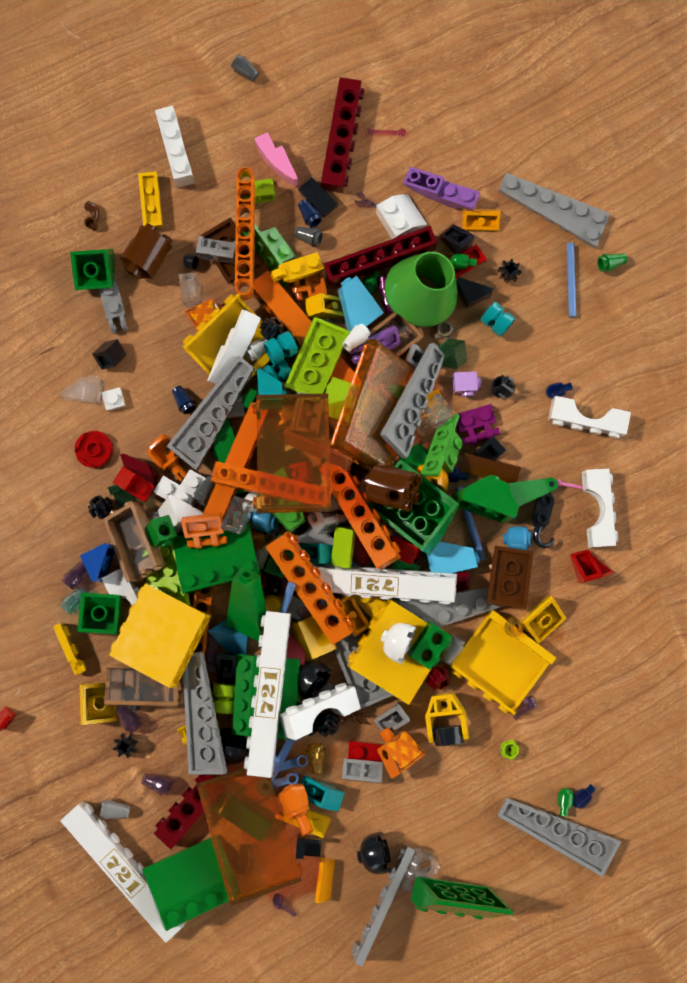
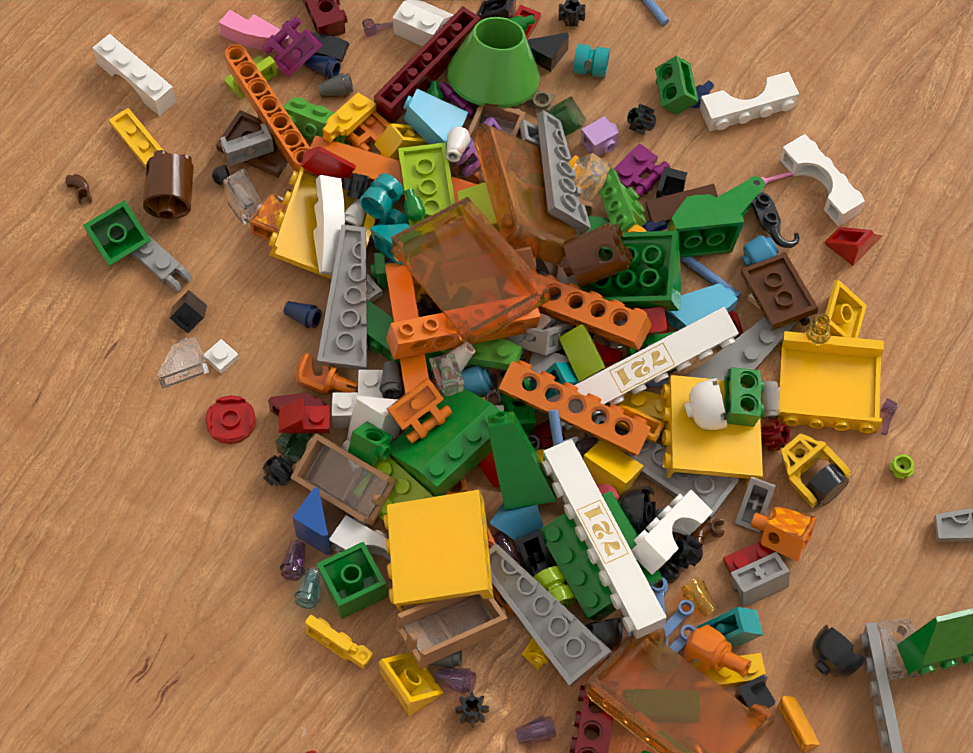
camera: 35 degrees left, 20 degrees down
none -> magenta plate [262,16,322,77]
none -> red slope [301,146,356,182]
none -> green cylinder [404,189,426,222]
none -> green brick [655,55,699,115]

